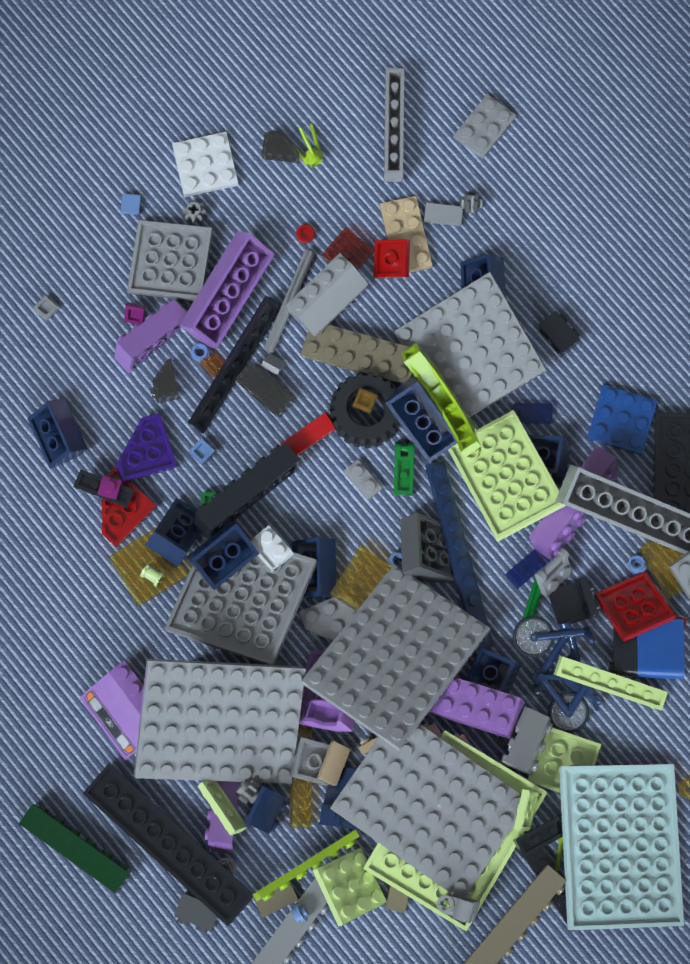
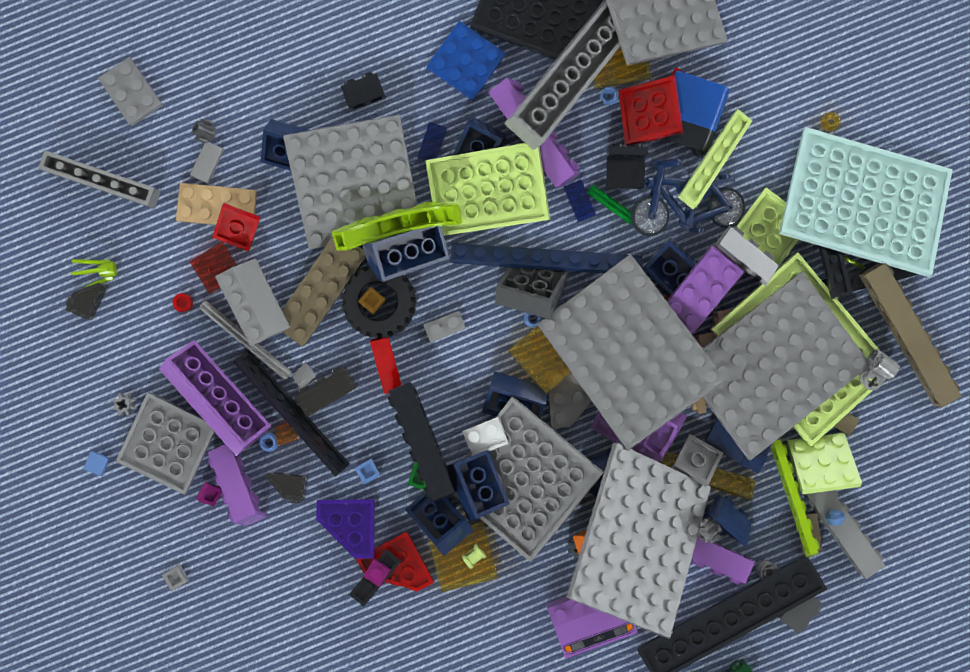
camera: 65 degrees left, 10 degrees up
dark blue slope [27,398,88,469] -> none
white plate [172,132,239,197] -> none
yellowish green plate [198,781,247,835] -> none
tan tile [317,741,350,786] -> none
green plate [393,442,414,496] -> none
yellowish green plate [514,789,539,831] -> none
light grey plate [535,548,573,597] -> none

